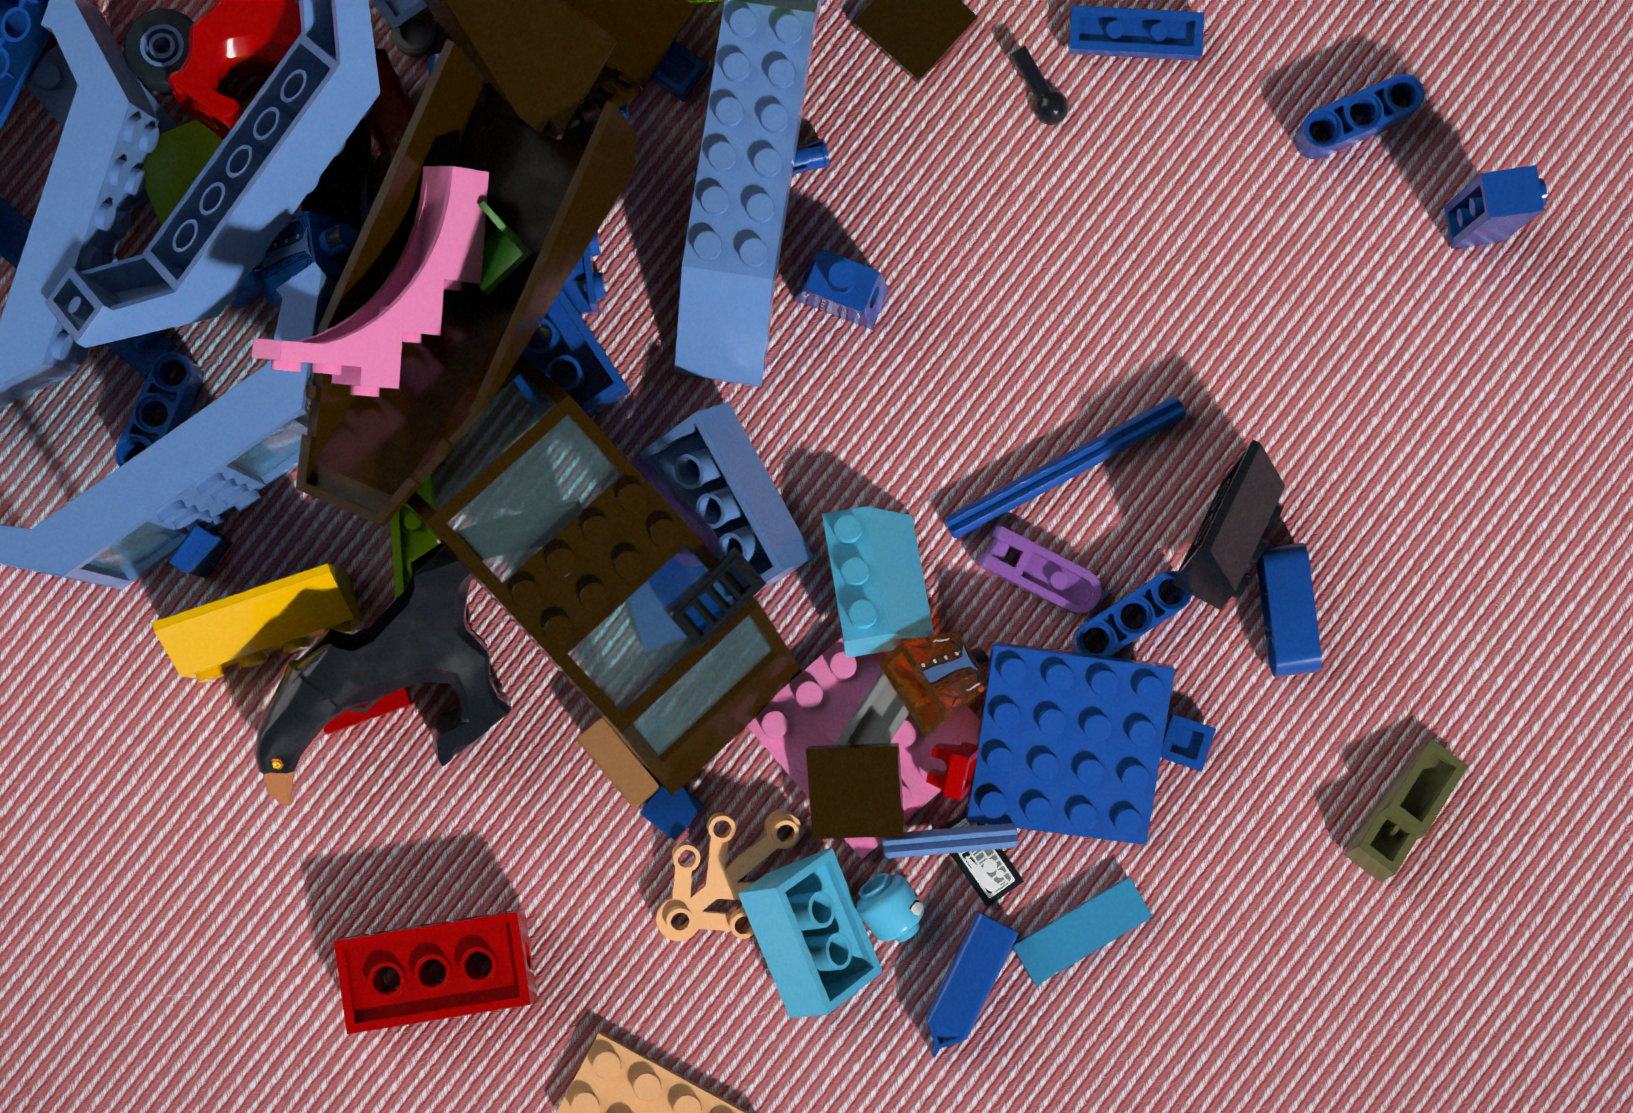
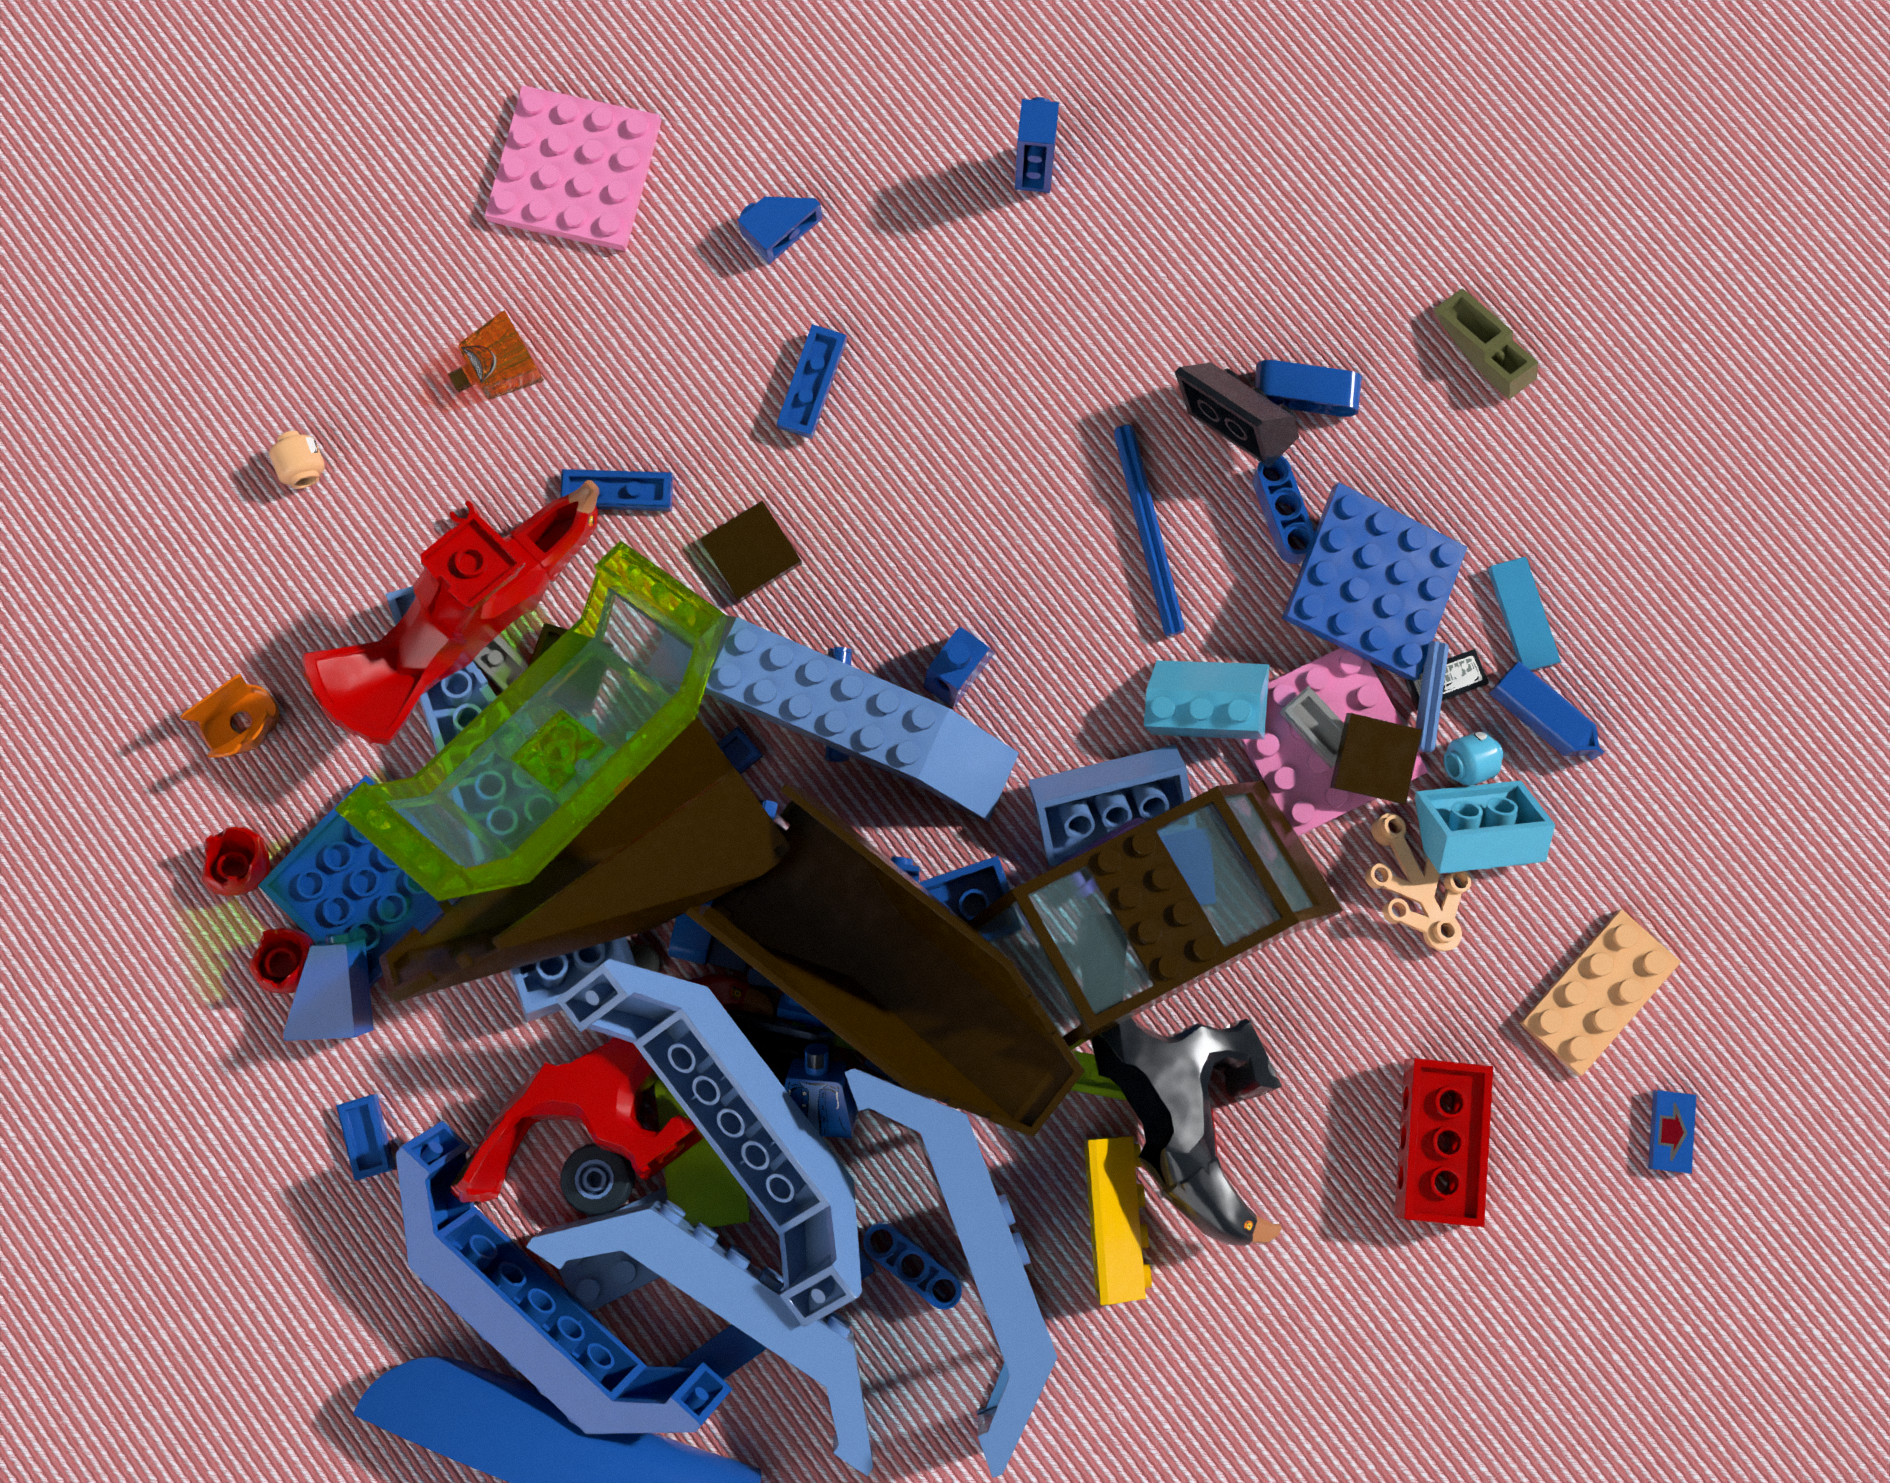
camera: 75 degrees left, 5 degrees down
blue tile [169,525,233,579] -> none
bright pink arch [252,166,489,397] -> none
bright green bracket [476,201,533,295] -> none
medium nougat slope [577,718,659,808] -> none
blue slope [640,786,705,841] -> none
black slope [664,547,766,649] -> none
clear orange torso [879,632,989,737] -> none
red tile [926,741,979,801] -> none
medium lavender plate [976,525,1102,614] -> none
black bar [1010,45,1069,125] -> none
blue plate [1161,714,1216,772] -> none
blue beam [1294,74,1425,159] -> none

